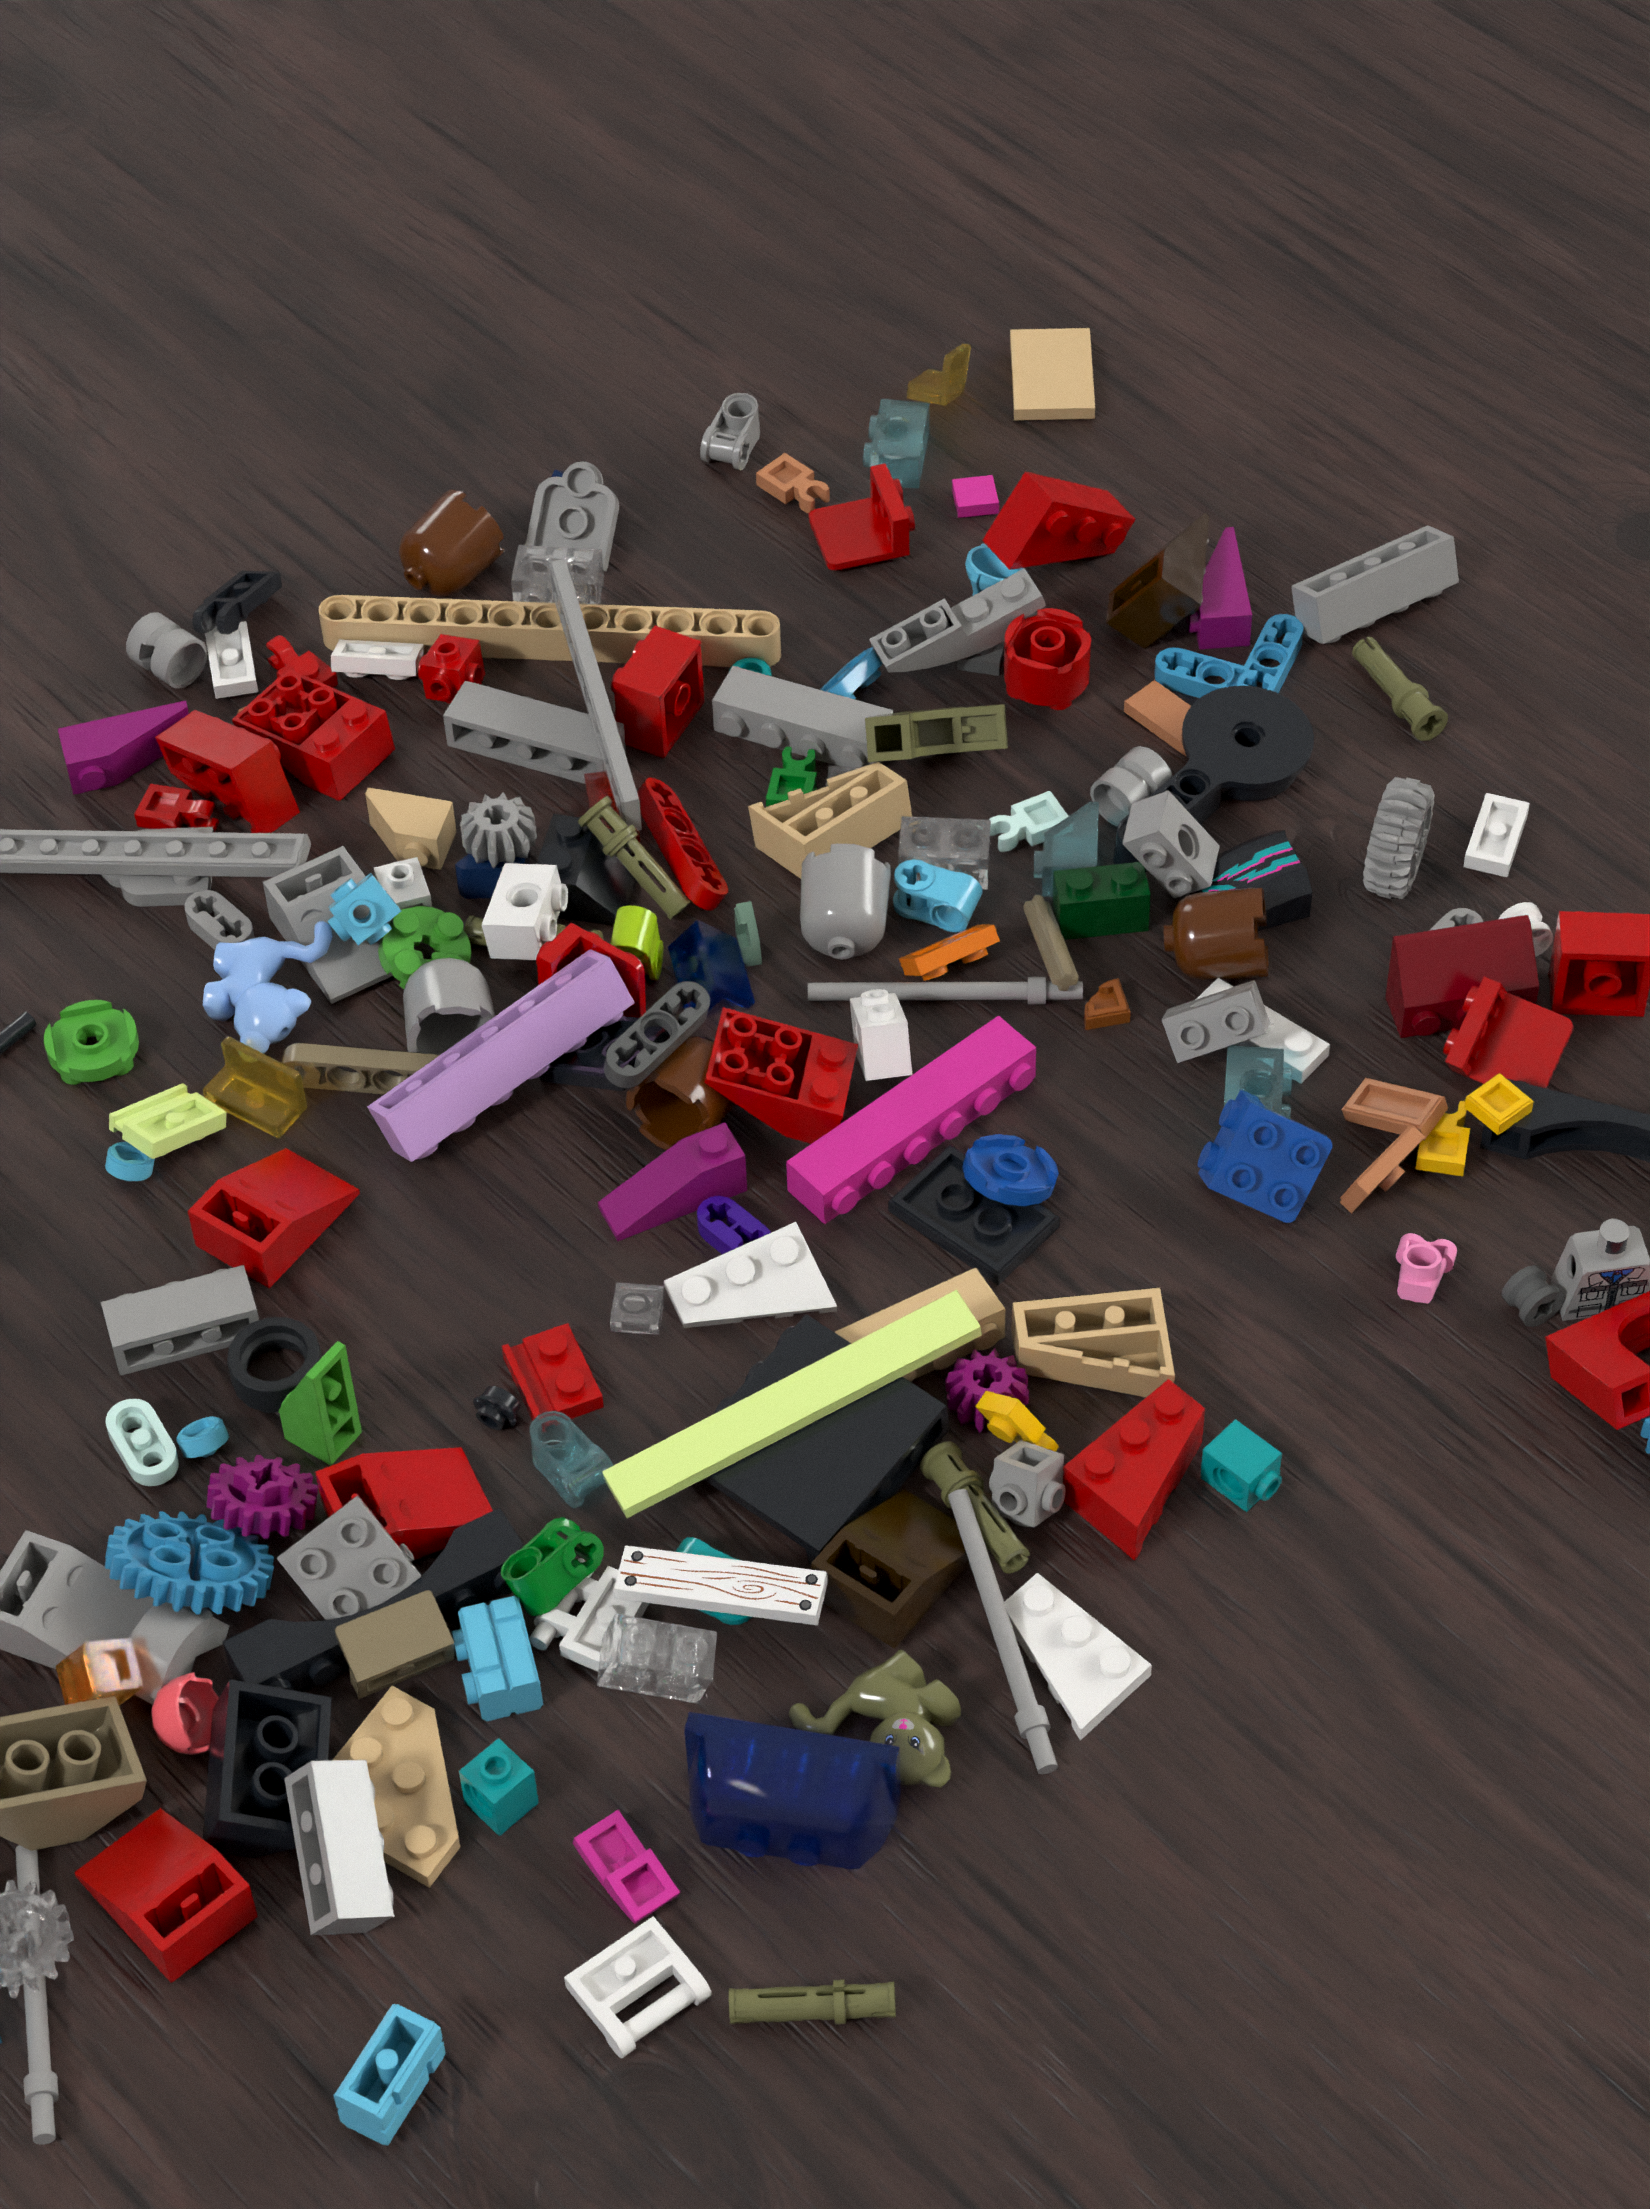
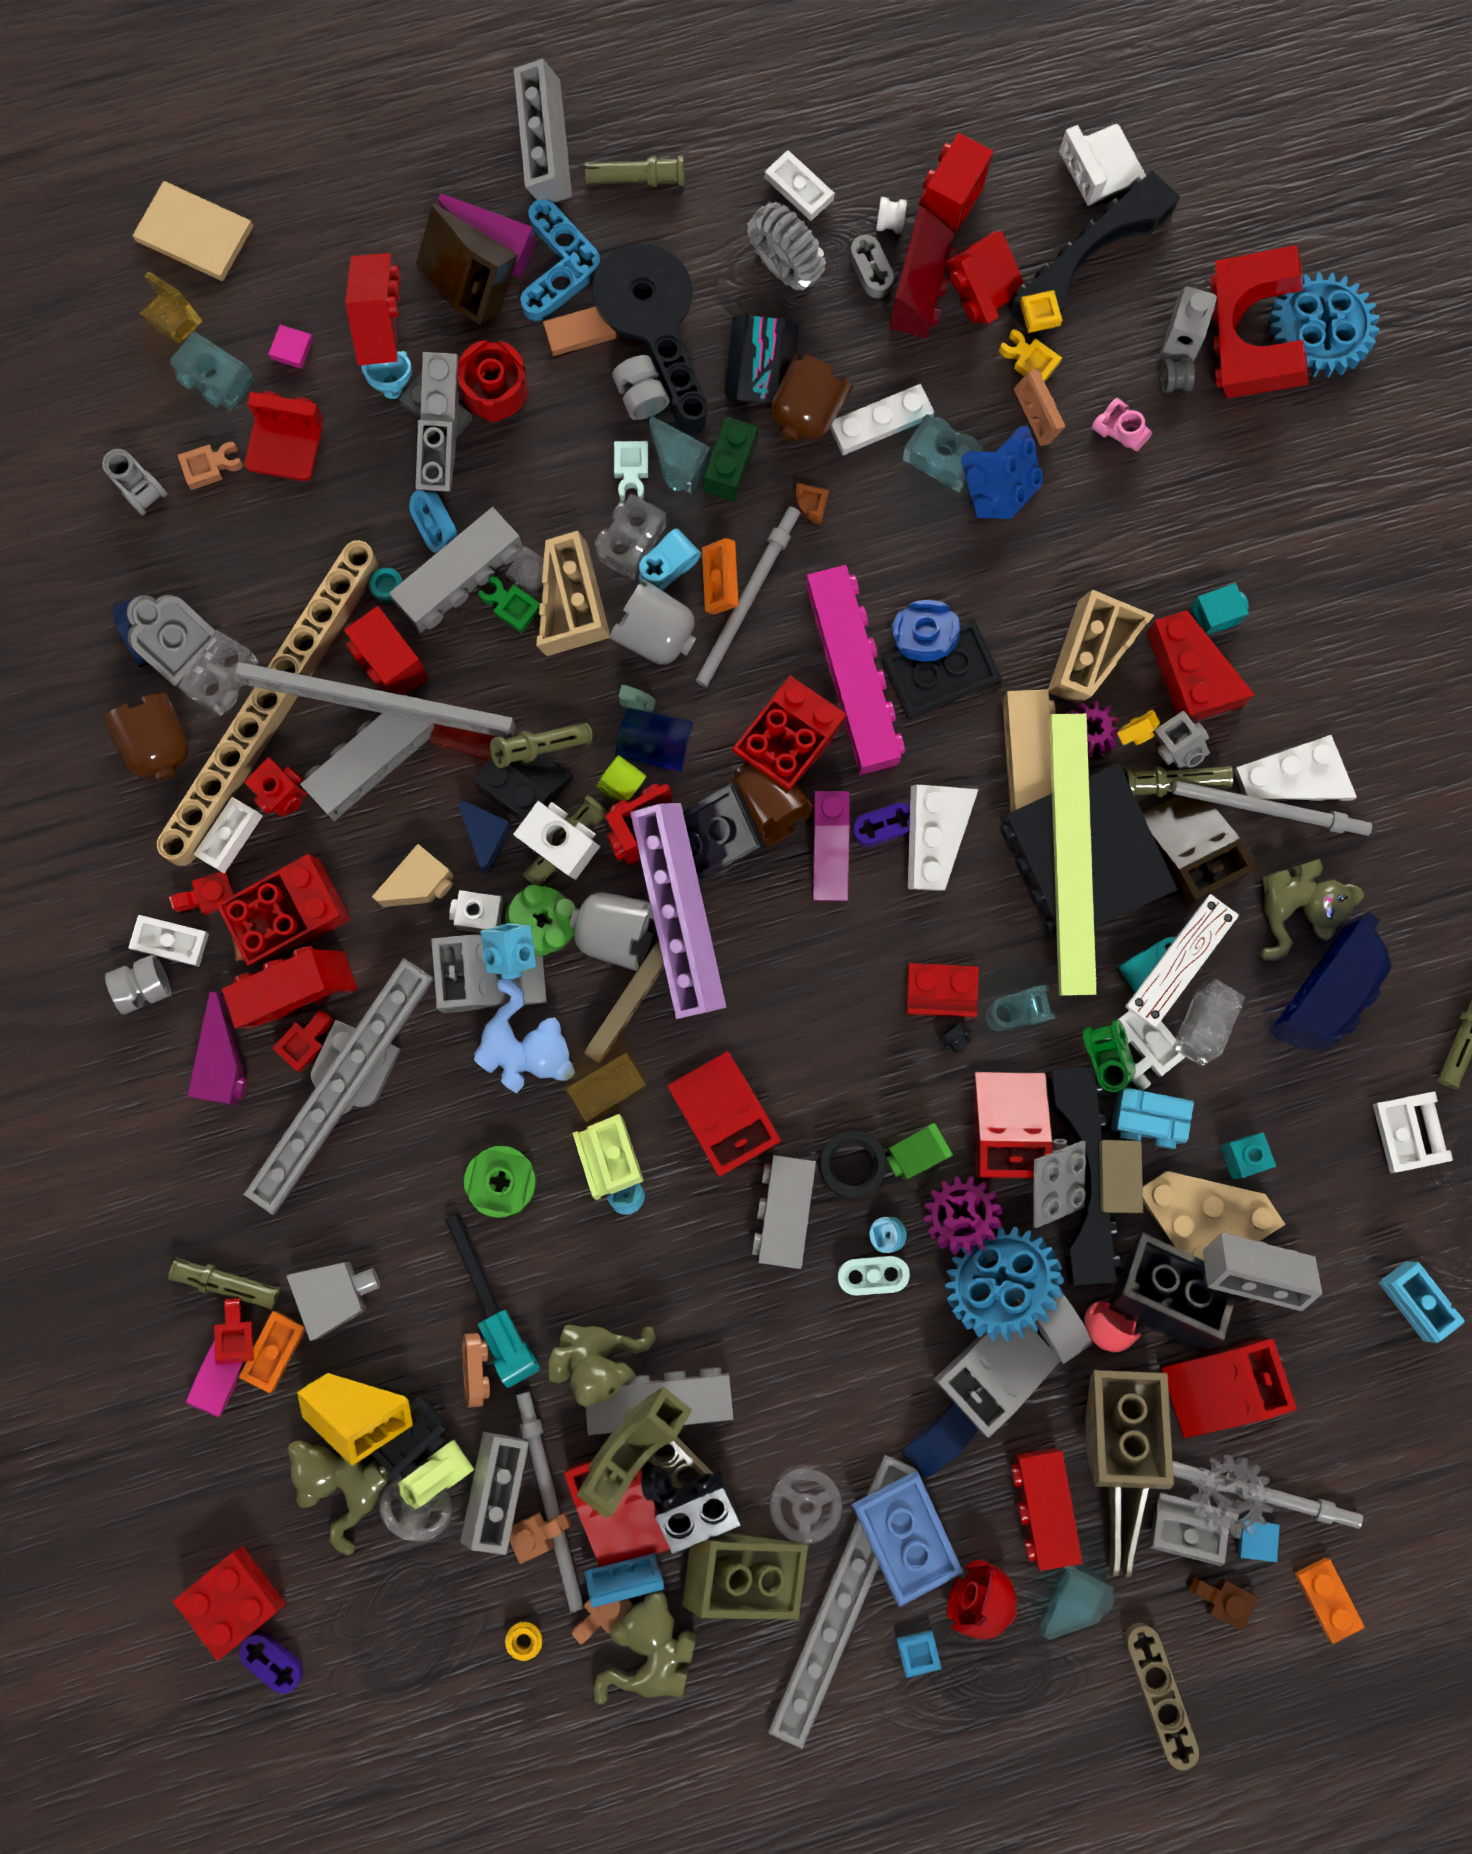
camera: 70 degrees left, 30 degrees up
clear orange brick [56,1638,143,1706] -> none
light grey beam [184,890,255,950] -> none
black hinge [192,570,282,635] -> none
light grey gear [460,792,537,868] -> none
dark pink slope [572,1809,680,1924] -> none
dark grey beam [604,981,710,1088] -> none
clear tile [610,1282,665,1335] -> none
red beam [637,778,729,911] -> none
white brick [850,989,912,1081] -> none
olive arch [865,704,1008,762] -> none
dark tan axle [1023,895,1079,991] -> none
light grey brick [1122,790,1220,898] -> none
light grey brick [1162,980,1270,1063] -> none
nougat tile [1342,1077,1448,1141] -> none

